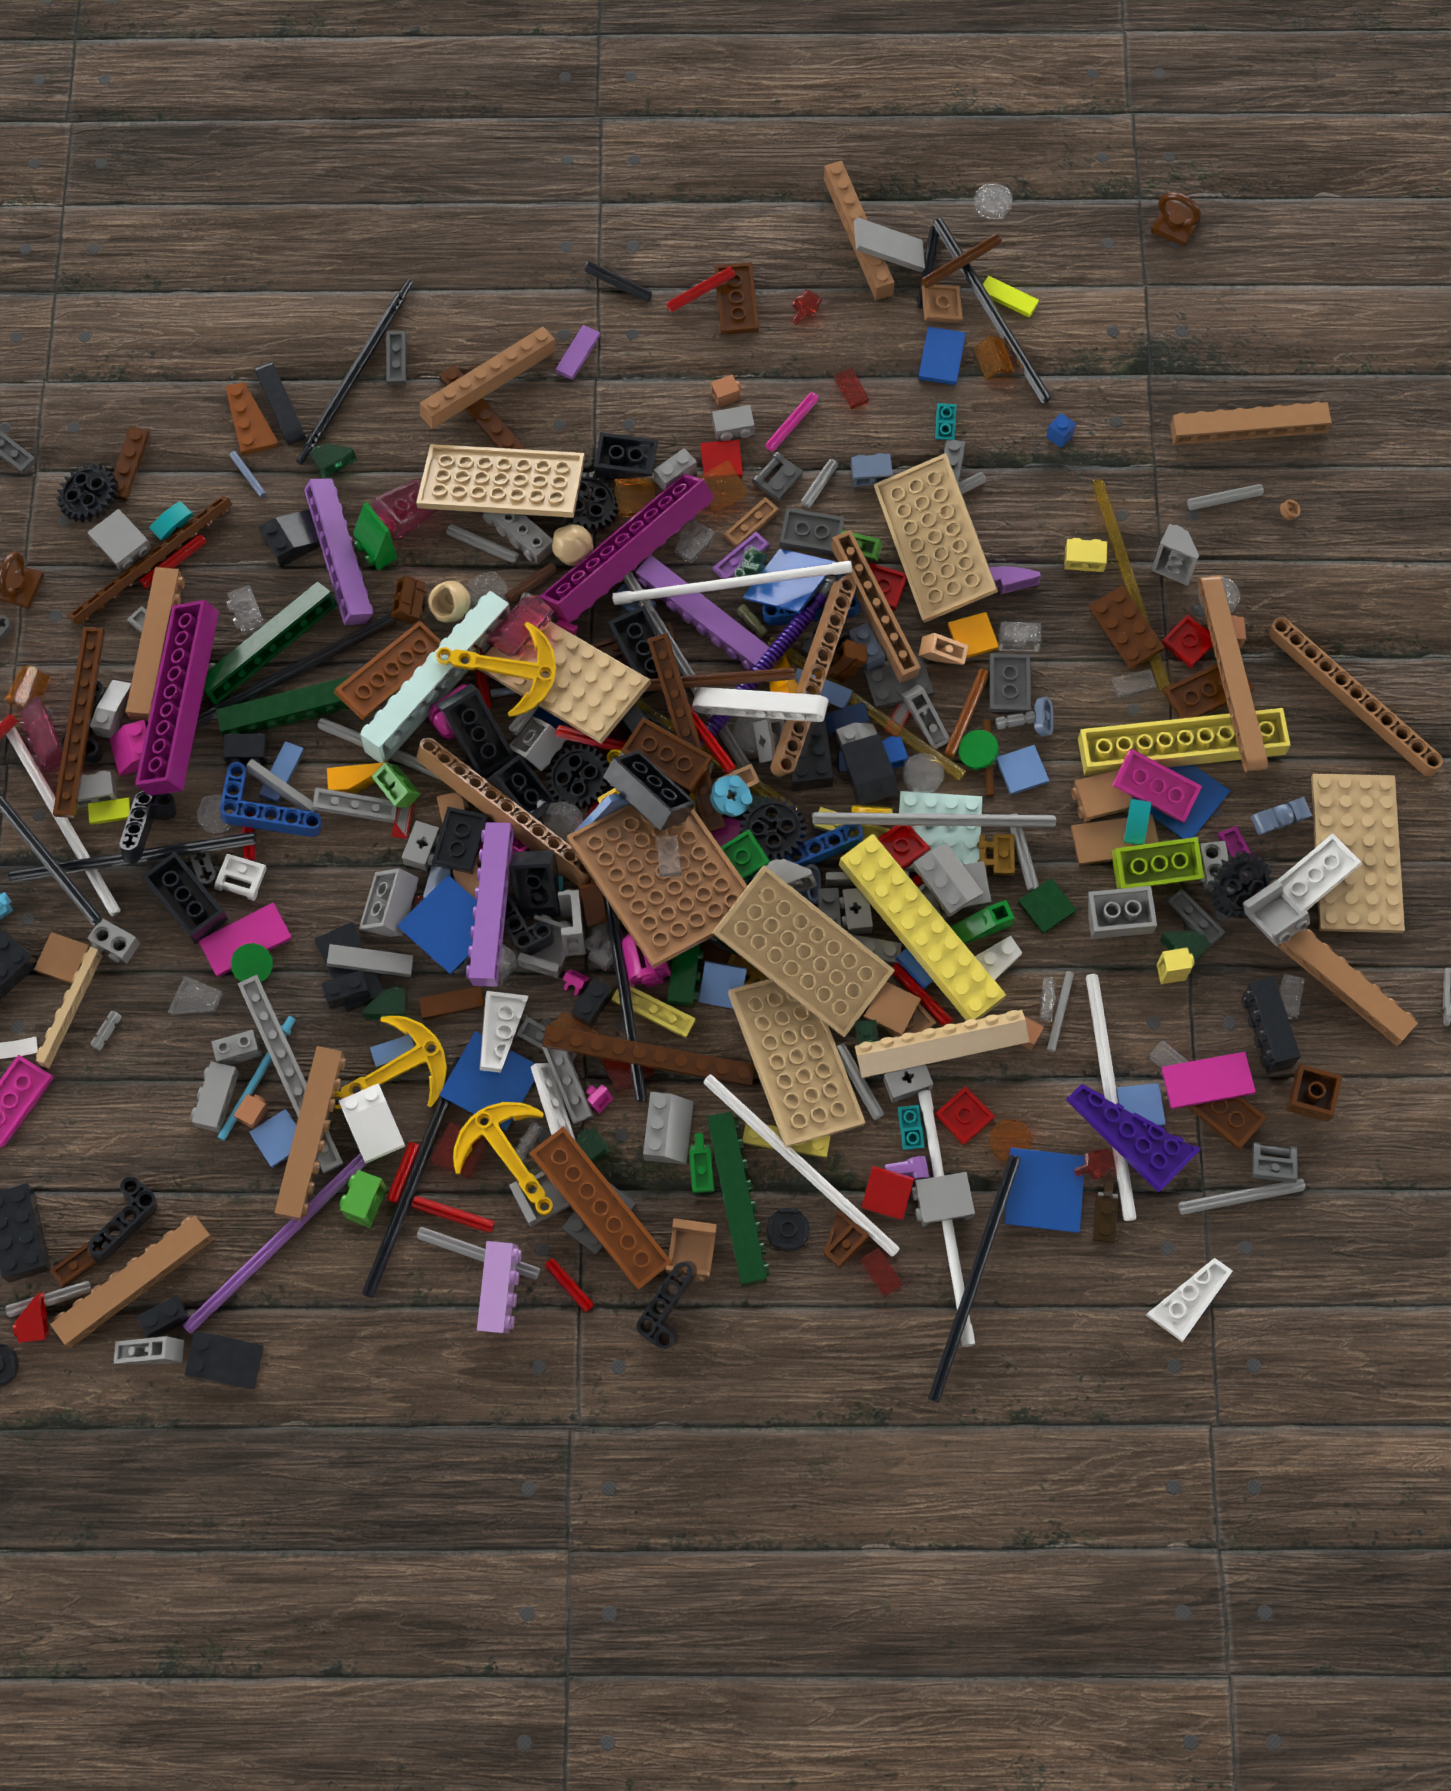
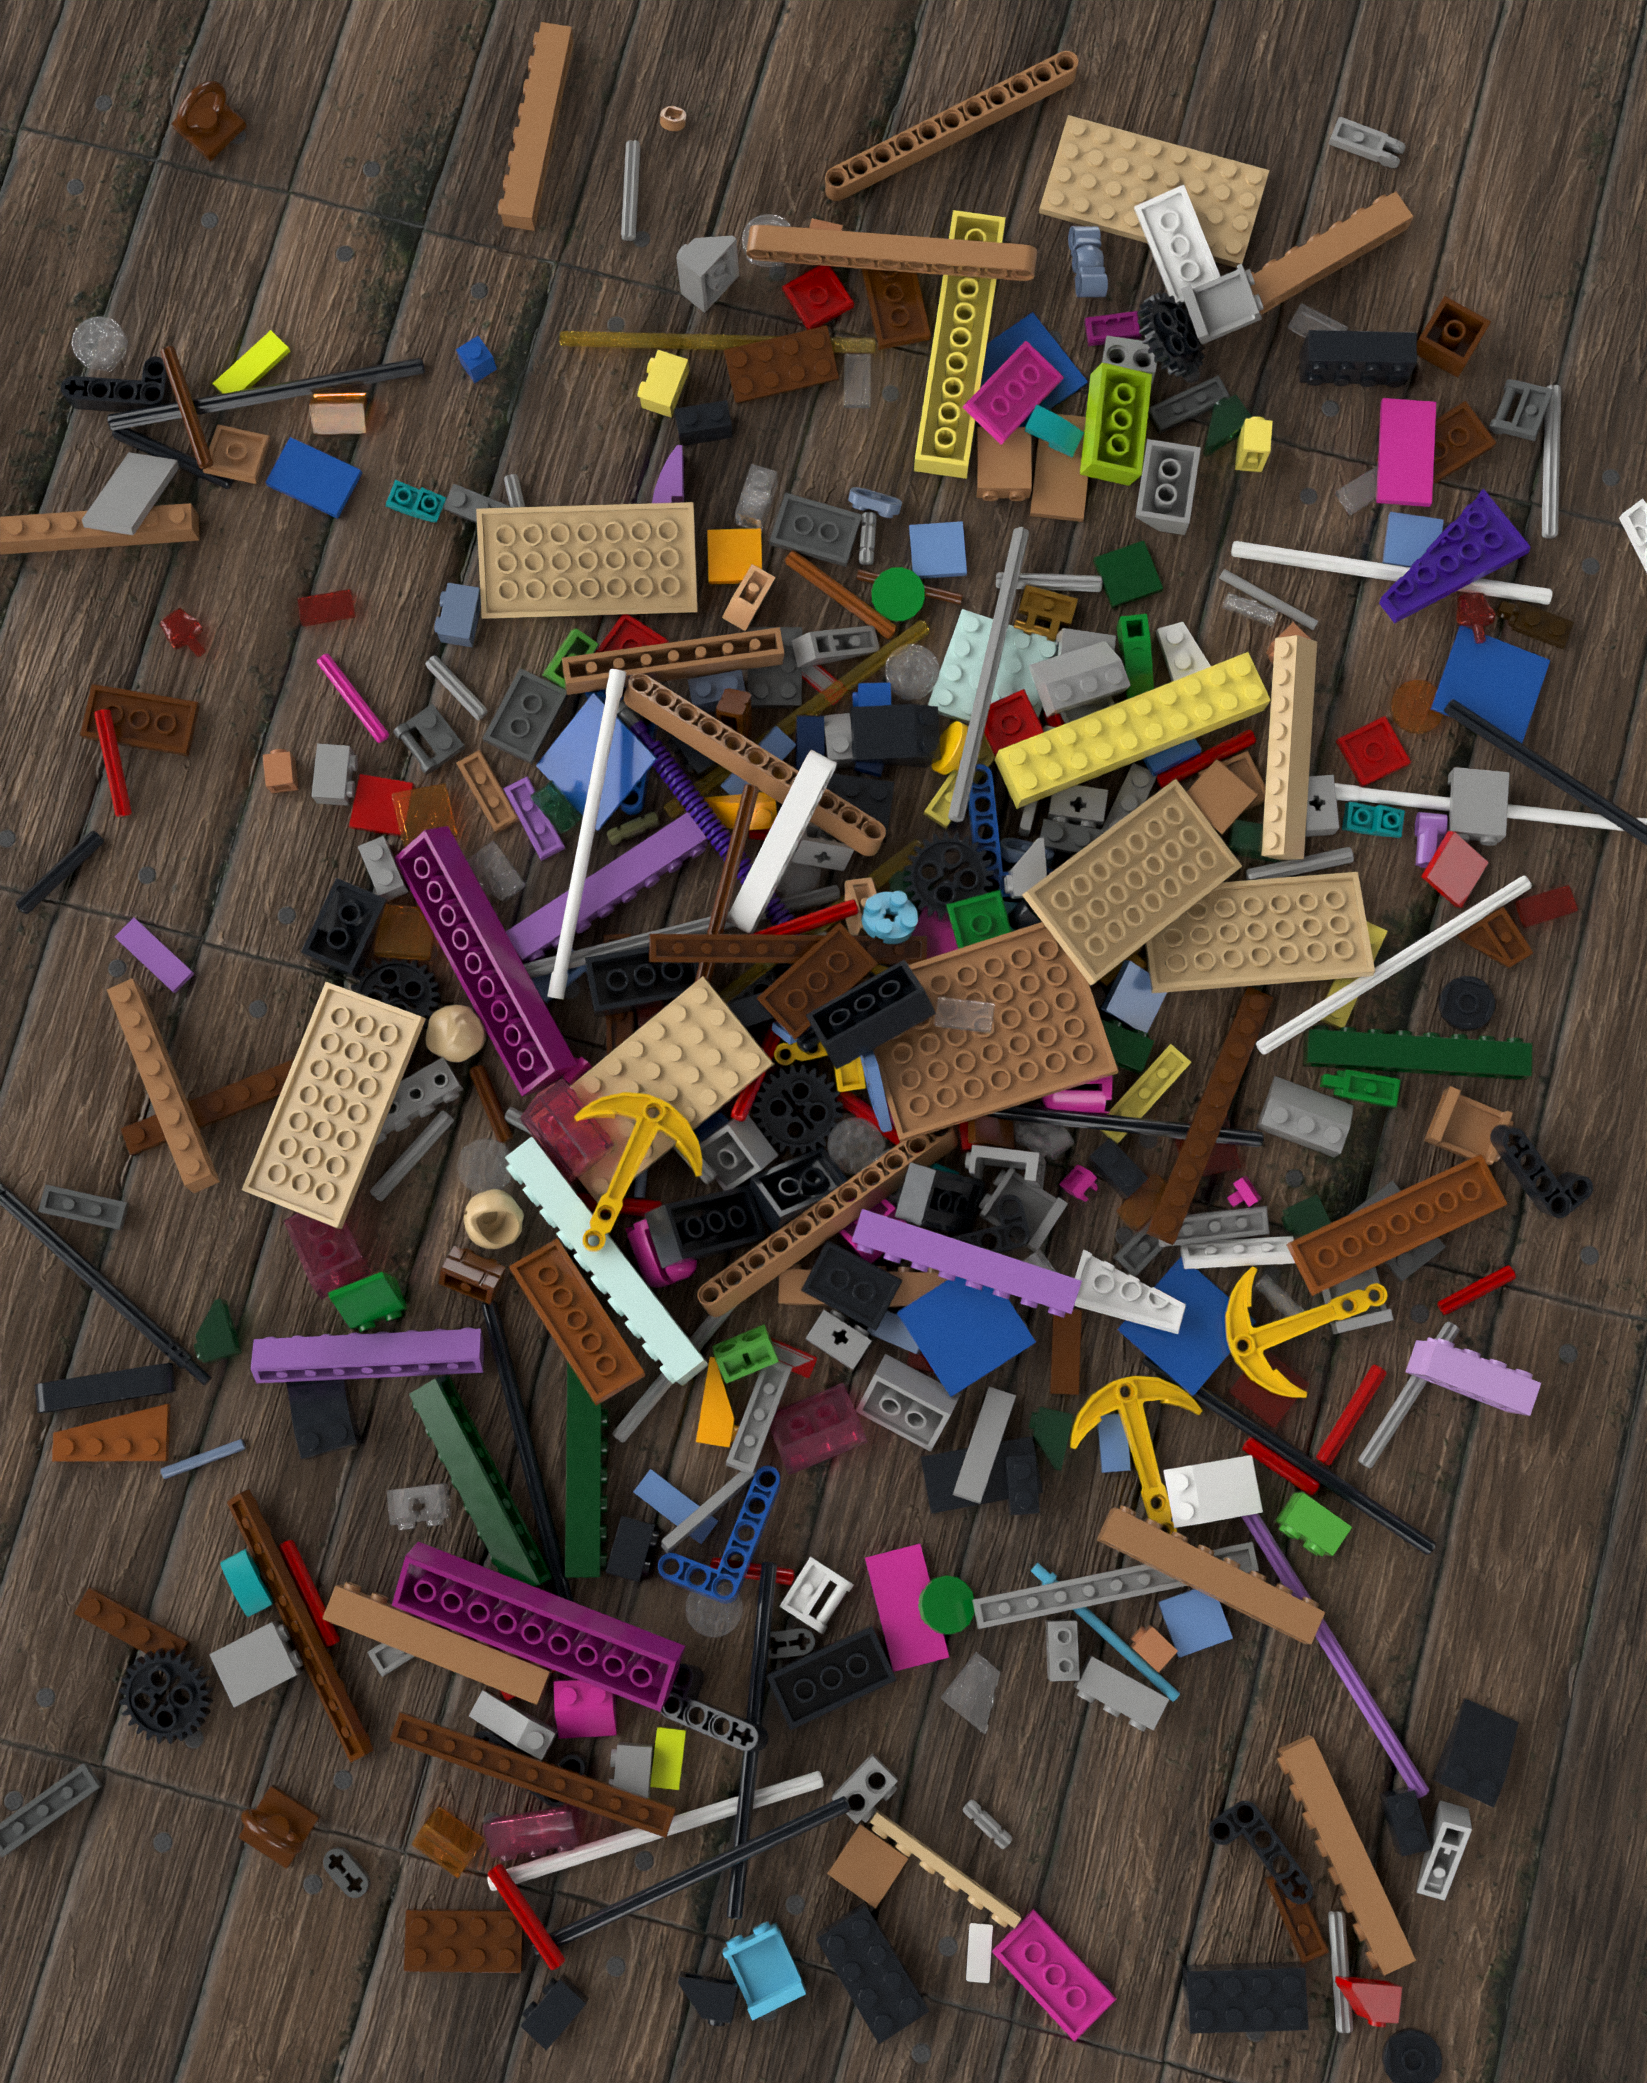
camera: 75 degrees left, 10 degrees up
none -> black beam [61,356,172,412]
none -> black brick [674,400,733,446]
none -> clear pink slope [770,1383,868,1475]

